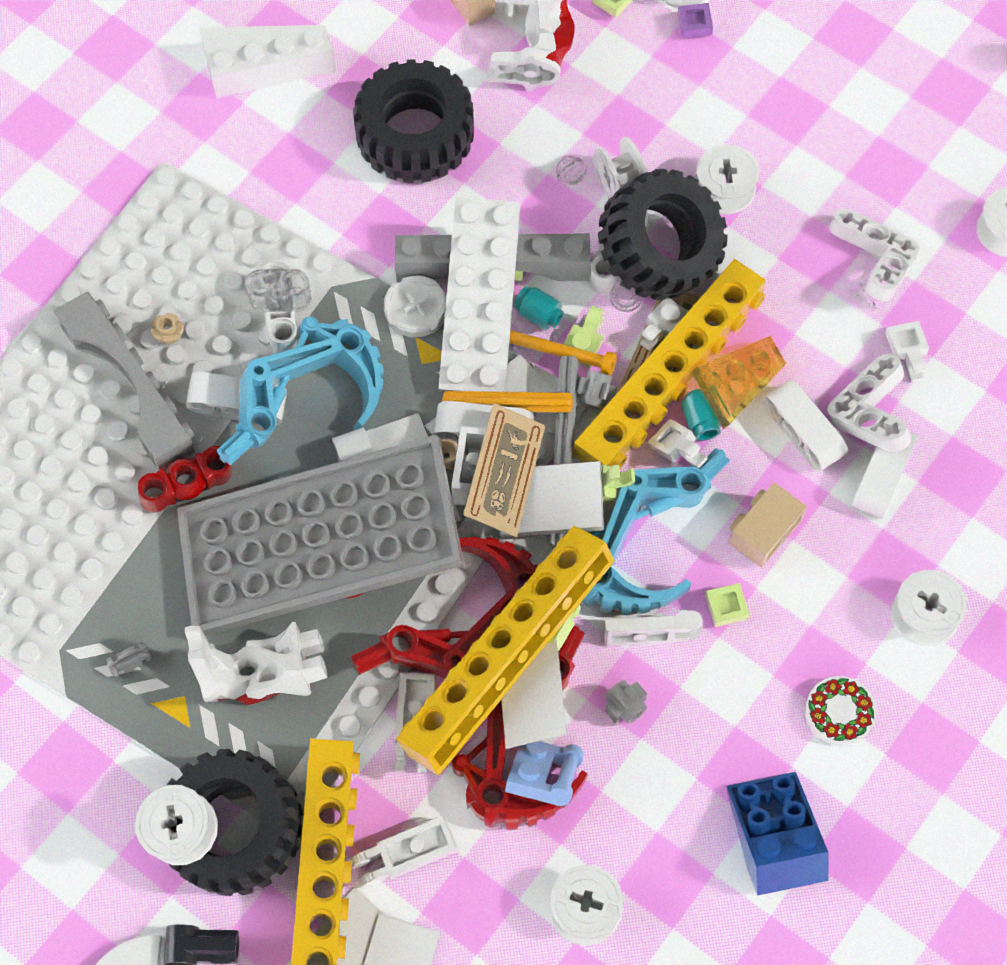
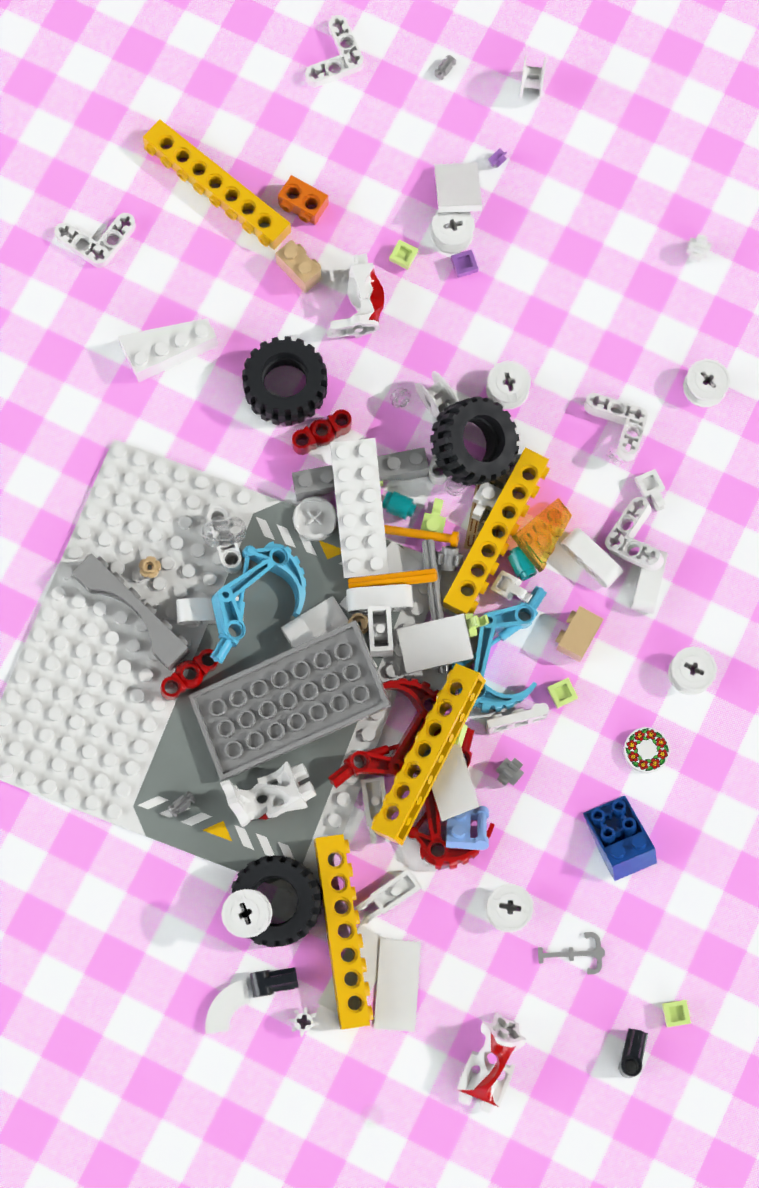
camera: 15 degrees left, 10 degrees up
sticker [463,403,545,538] -> none
none -> red piece [292,409,352,455]

